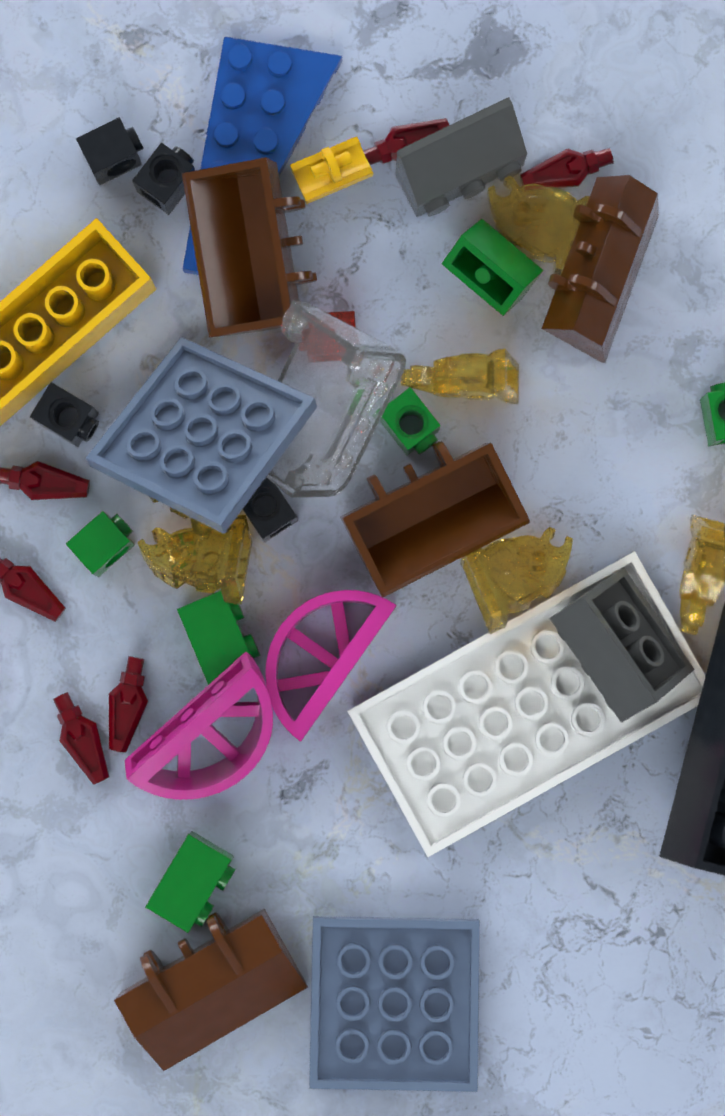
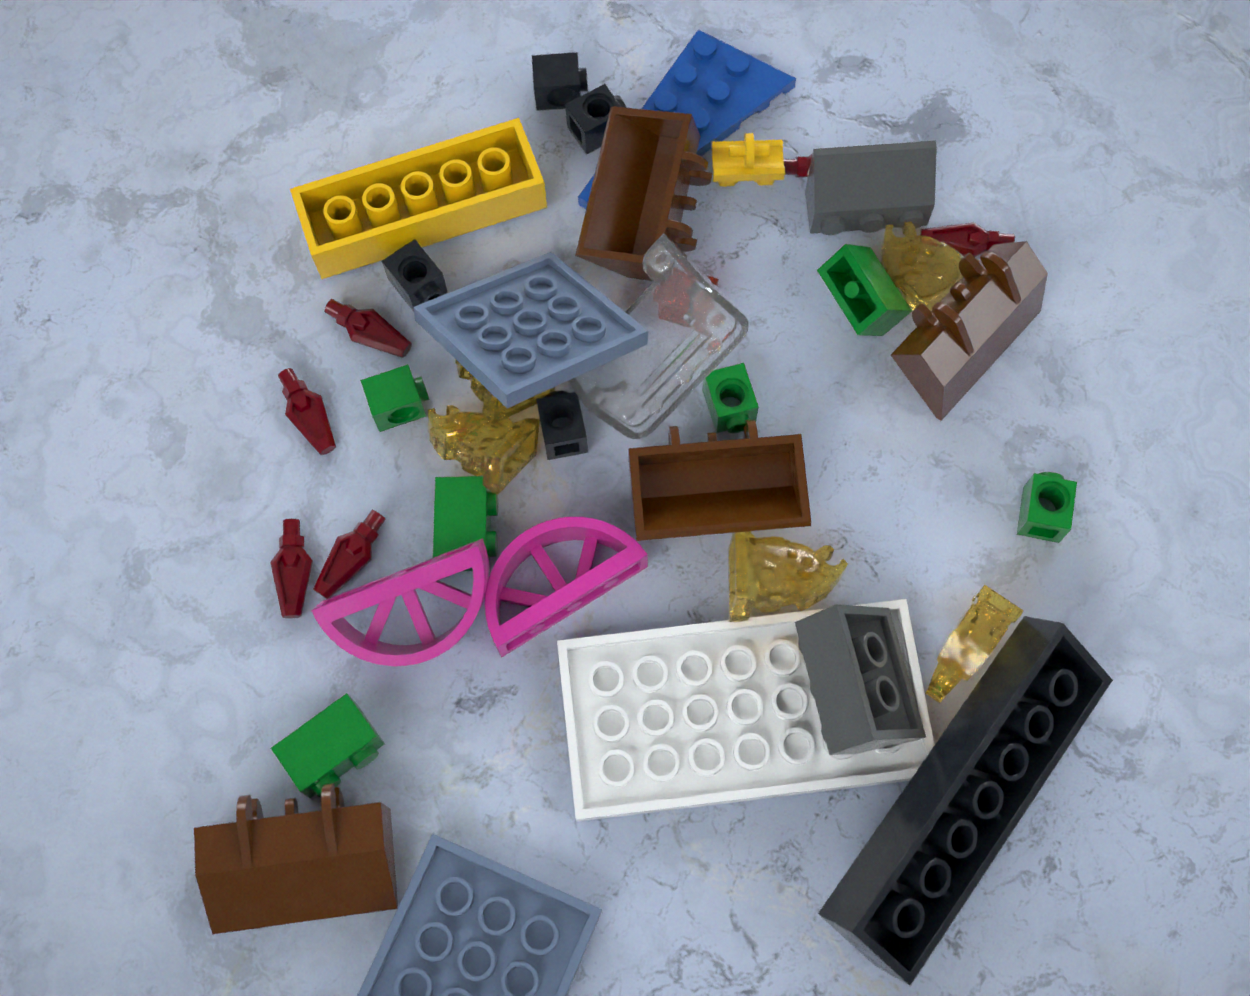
camera: 25 degrees right, 15 degrees down
clear yellow piece [401,349,519,404] -> none

